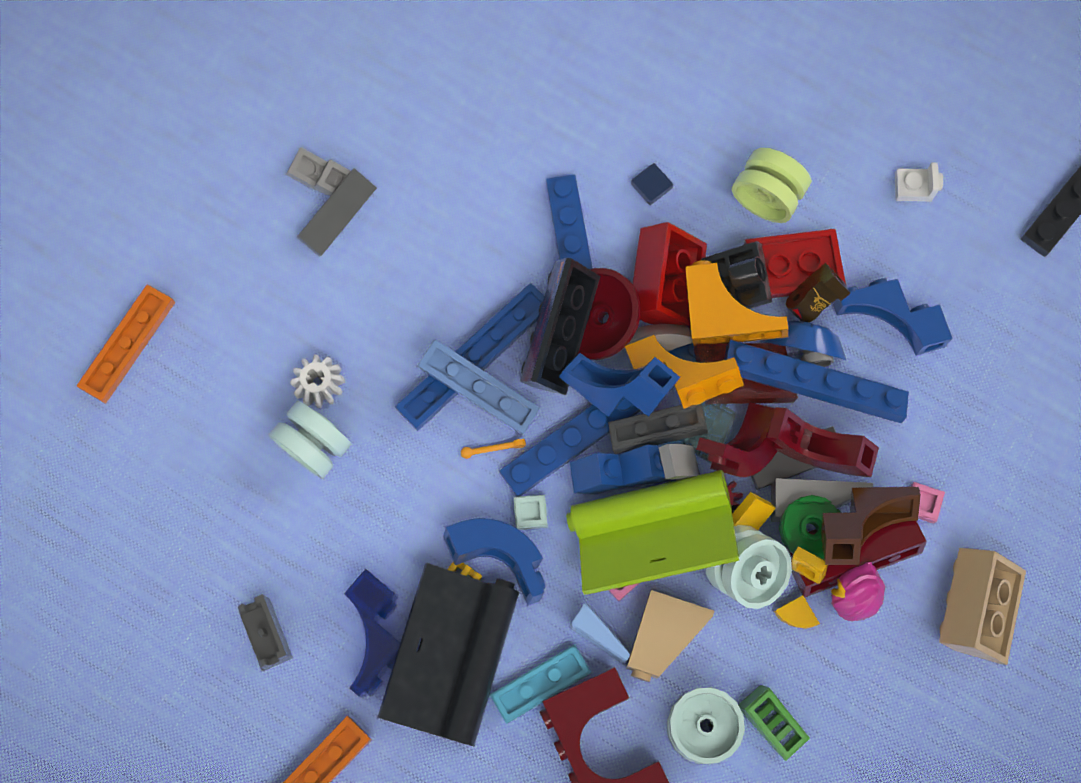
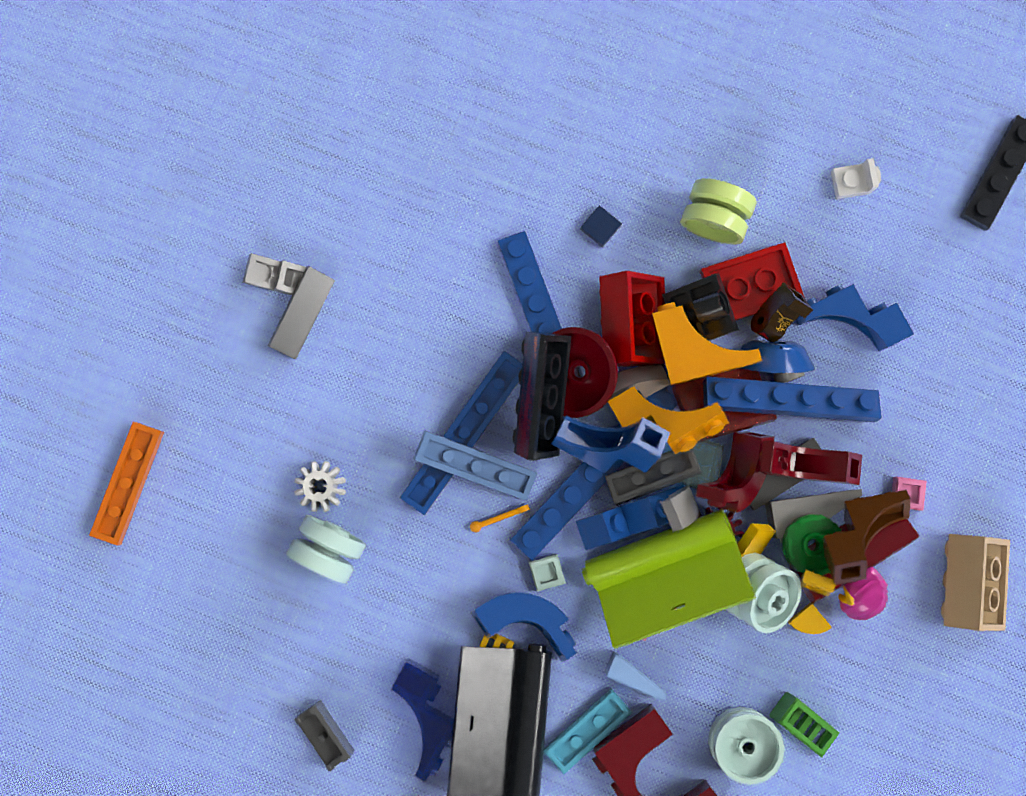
camera: 15 degrees left, 10 degrees up
tan slope [626,590,714,682] -> none

